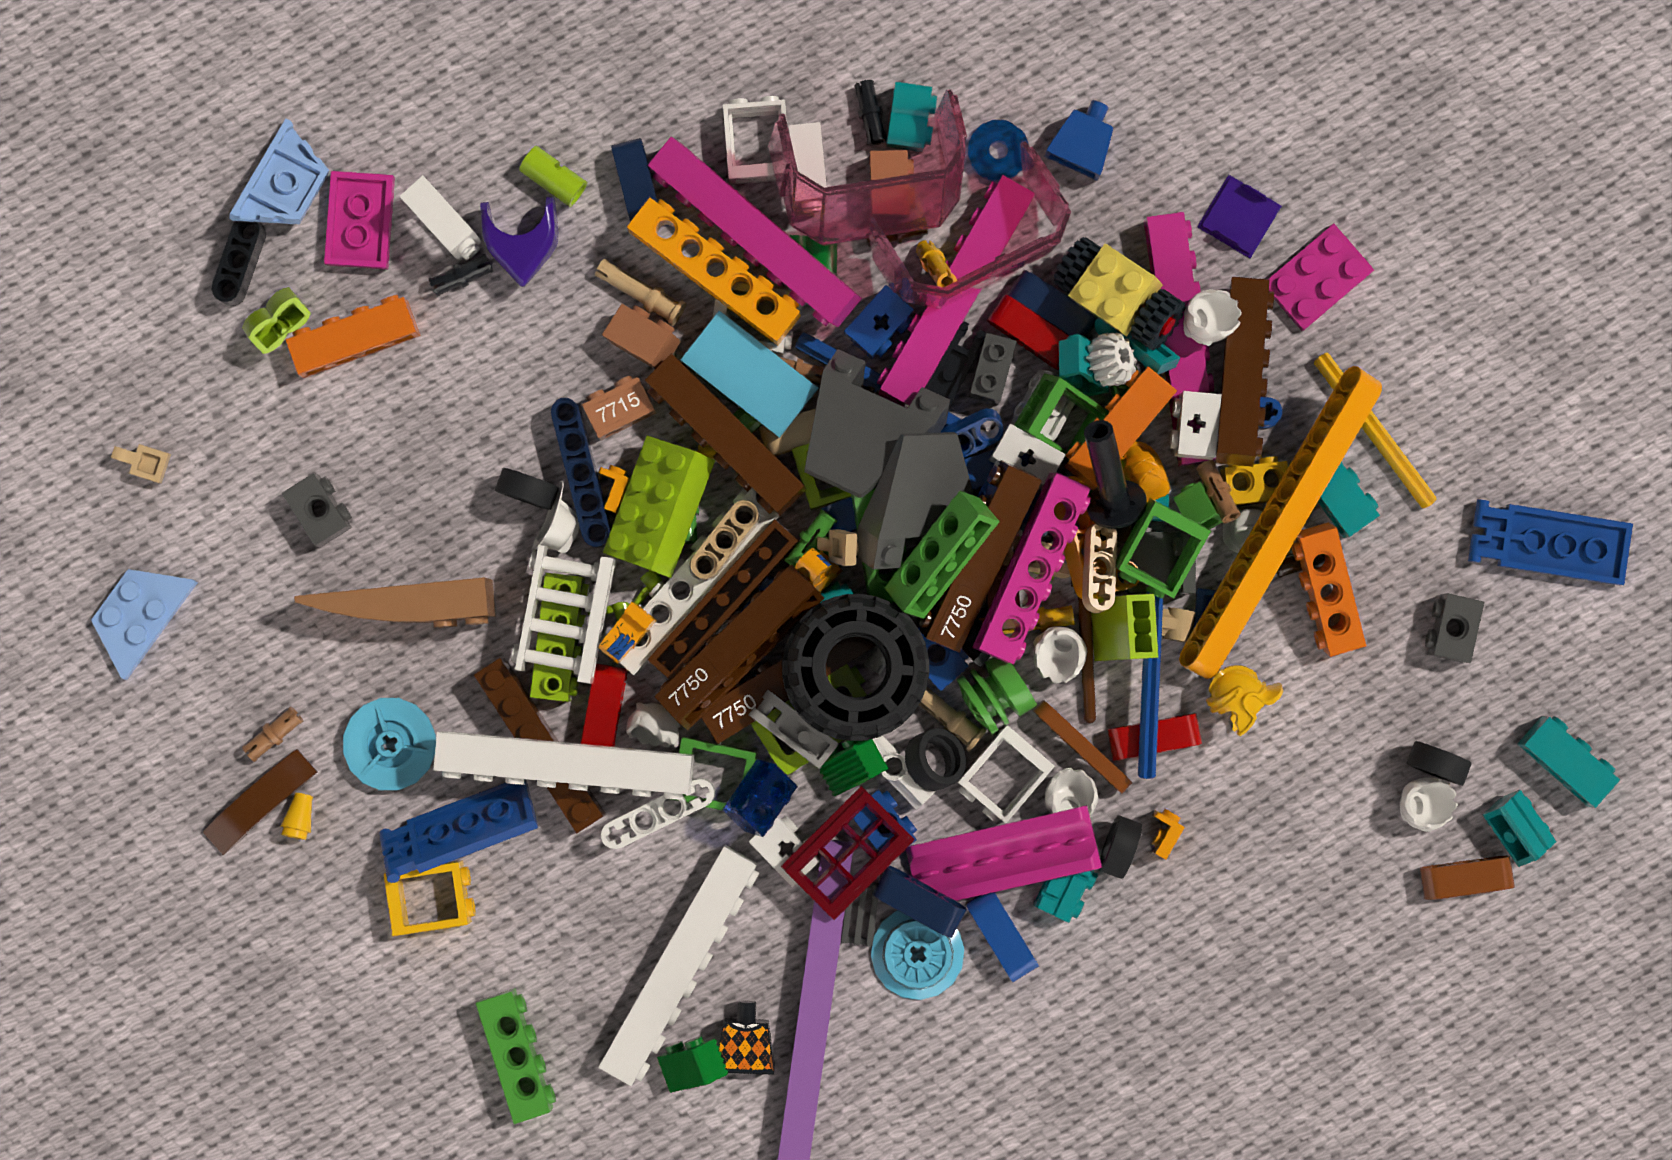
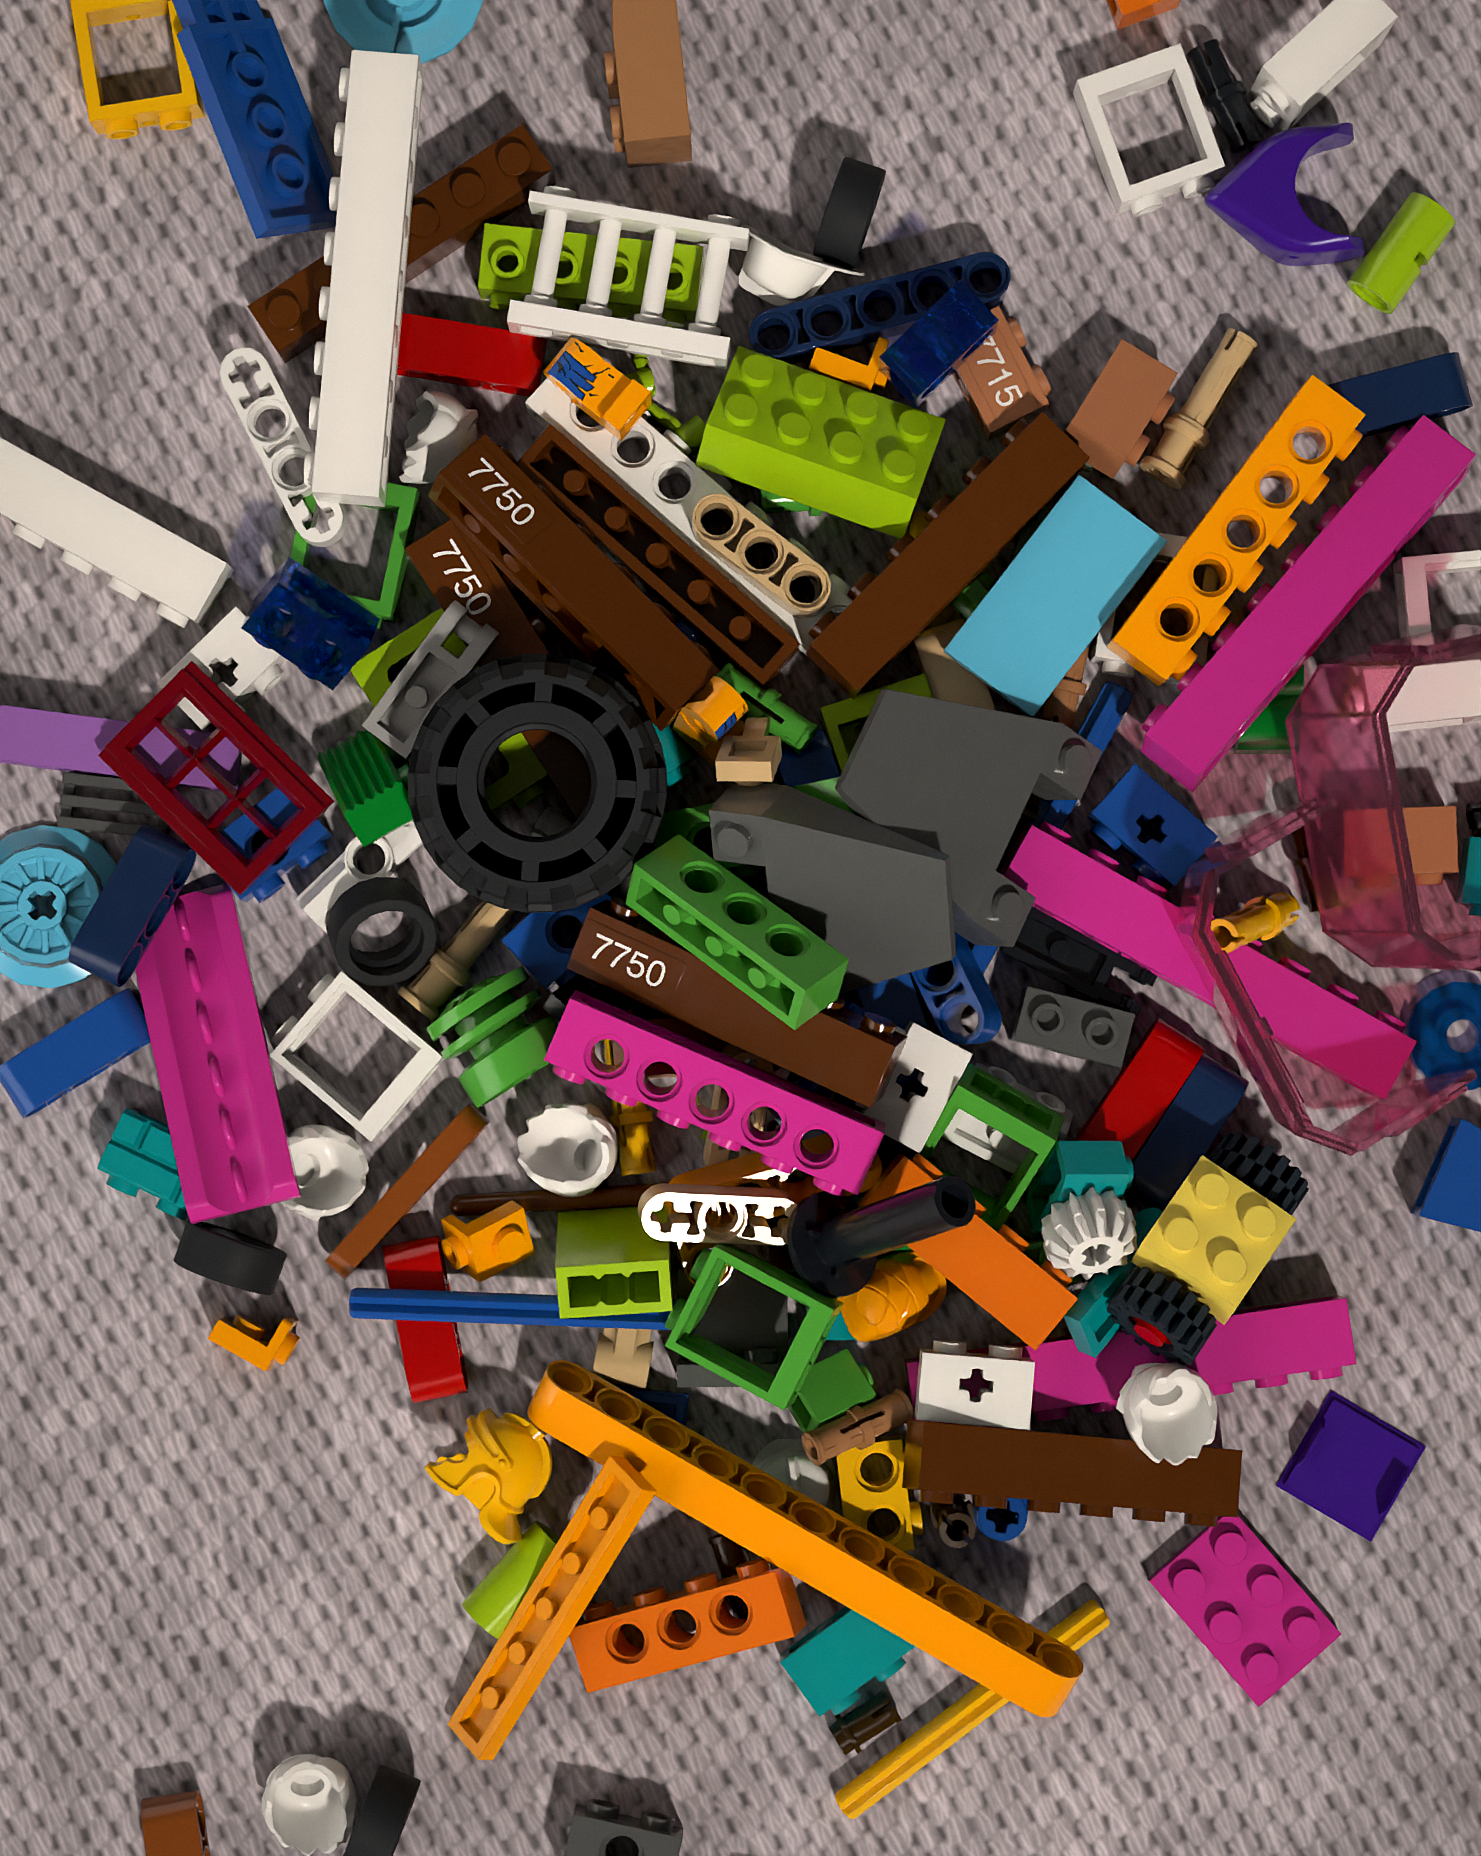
camera: 90 degrees right, 0 degrees up
none -> light orange bracket [441,1200,535,1283]
none -> light orange plate [447,1456,657,1760]
none -> lime pin [462,1520,560,1639]
none -> dark brown pin [828,1689,902,1755]
none -> clear blue brick [878,280,999,408]
none -> dark brown pin [930,1493,976,1548]
none -> white window [1073,43,1225,217]

